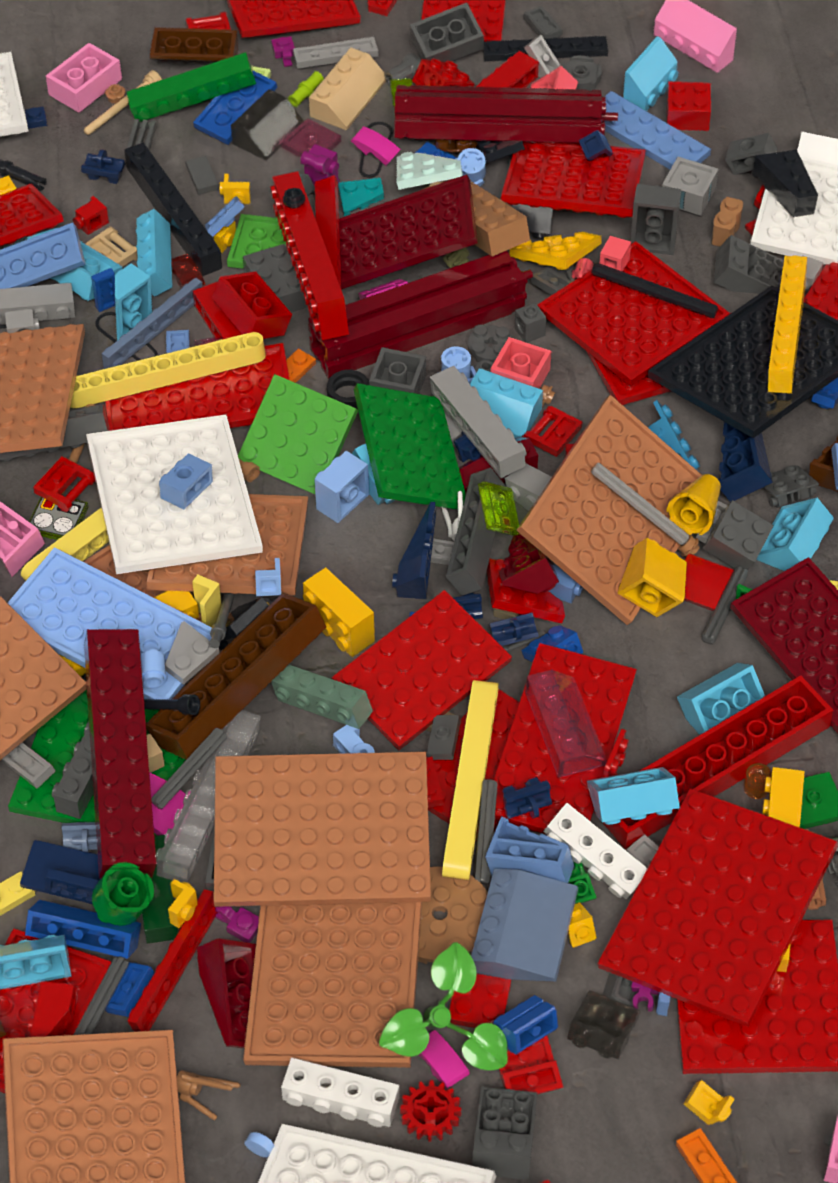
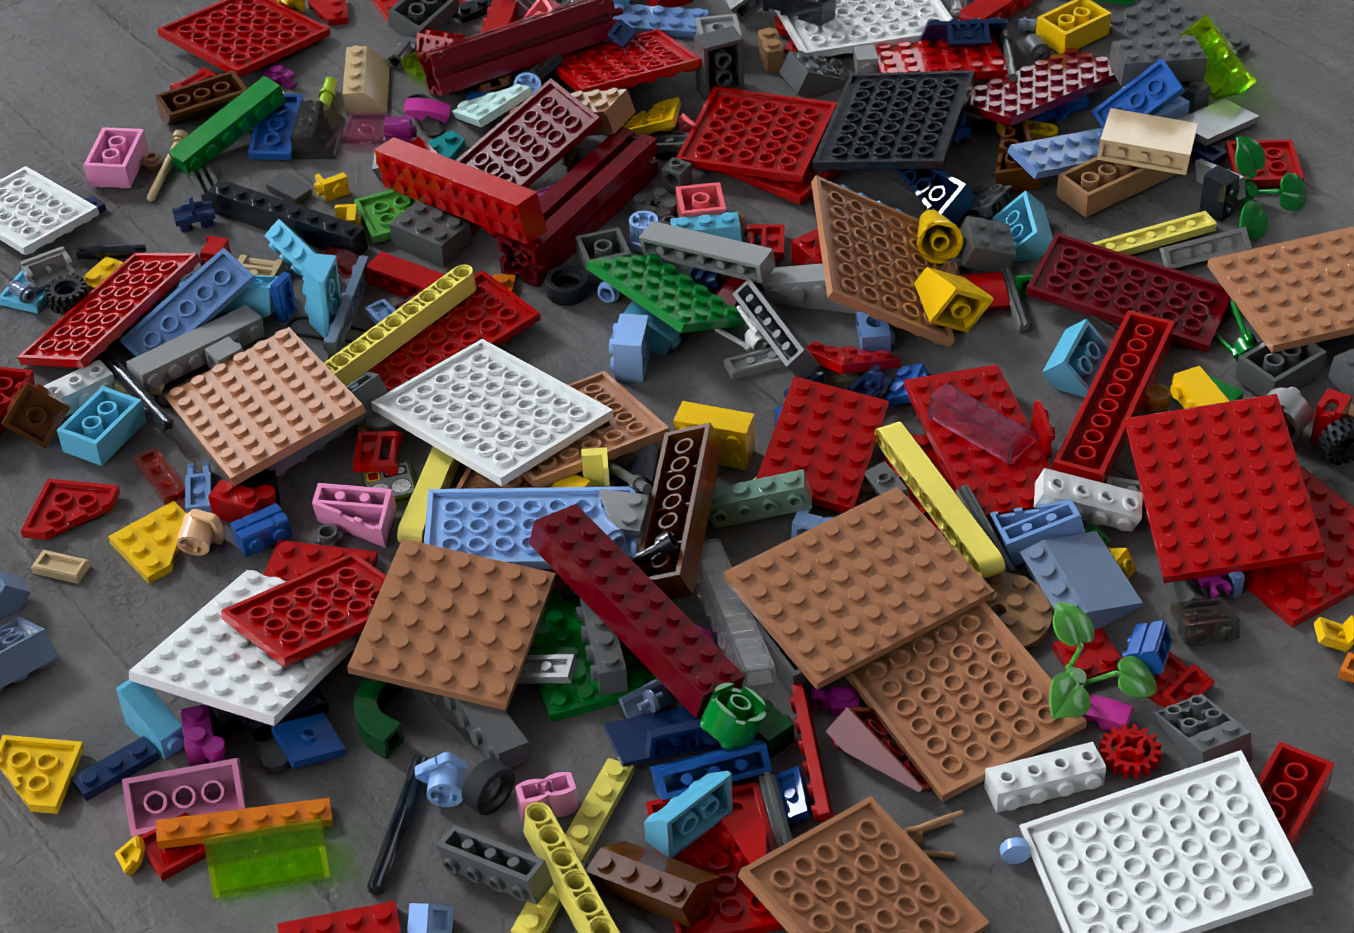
camera: 30 degrees left, 10 degrees down
dark grey axle [151,728,227,809] -> none
medium blue brick [159,453,213,510] -> none
yellow bracket [168,879,198,928] -> none
medium blue plate [205,196,245,237] -> none
red brick [212,271,293,339] -> none
bright green plate [238,374,359,495] -> none
light blue panel [255,558,281,596] -> none
black plate [283,188,305,208] -> none
light grey plate [293,37,378,69] -> none
dark blue wedge [392,502,436,599] -> none
clear neon green tile [478,481,519,536] -> none
dark red wedge [499,533,559,594] -> none
dark blue hips [503,777,552,819] -> none
medium azure slope [587,767,680,825] -> none
light grey axle [591,463,689,545] -> none
black axle [592,263,718,318] -> none
coral brick [600,236,631,272] -> none
yellow brick [768,255,807,393] -> none

